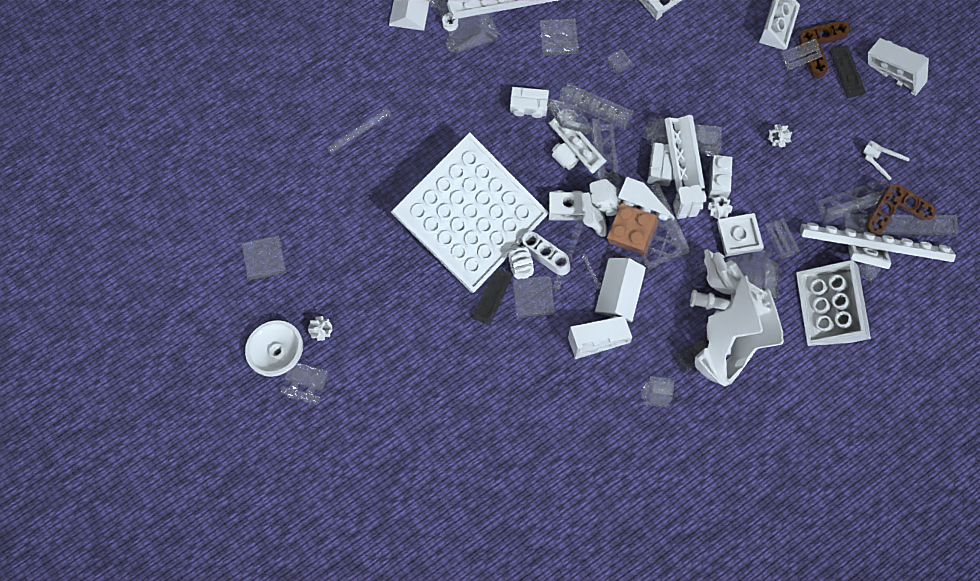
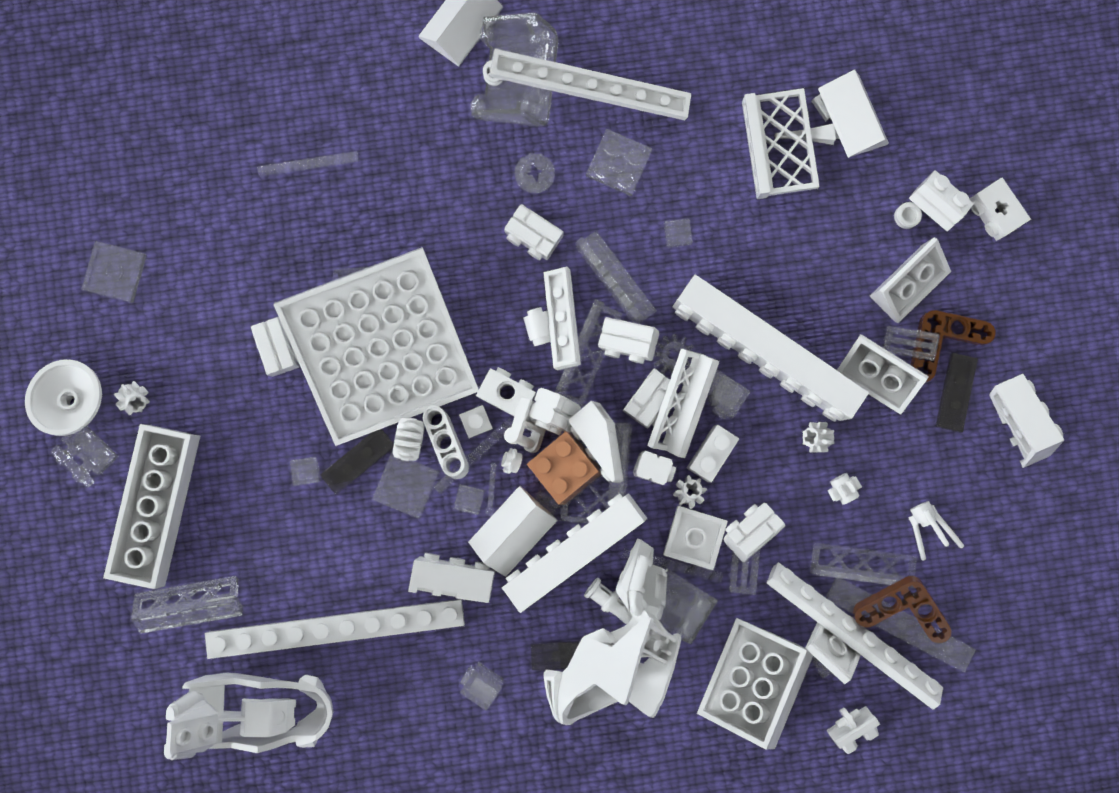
camera: 25 degrees right, 15 degrees up
clear tile [547,99,592,134] -> none
none -> white brick [103,424,200,589]
none -> clear fence [131,576,243,634]
none -> white piece [164,673,334,760]
none -> white plate [205,599,465,659]
none -> white brick [251,317,301,377]
none -> clear tile [290,457,320,486]
none -> clear tile [454,484,485,515]
none -> white plate [459,405,493,439]
none -> white plate [501,448,522,474]
none -> white brick [502,493,647,613]
none -> clear gear [515,153,555,193]
none -> white brick [598,317,659,364]
none -> white brick [672,274,869,422]
none -> white brick [723,503,785,562]
none -> white gear [827,473,862,505]
none -> white hips [827,706,880,754]
none -> white slope [837,335,928,415]

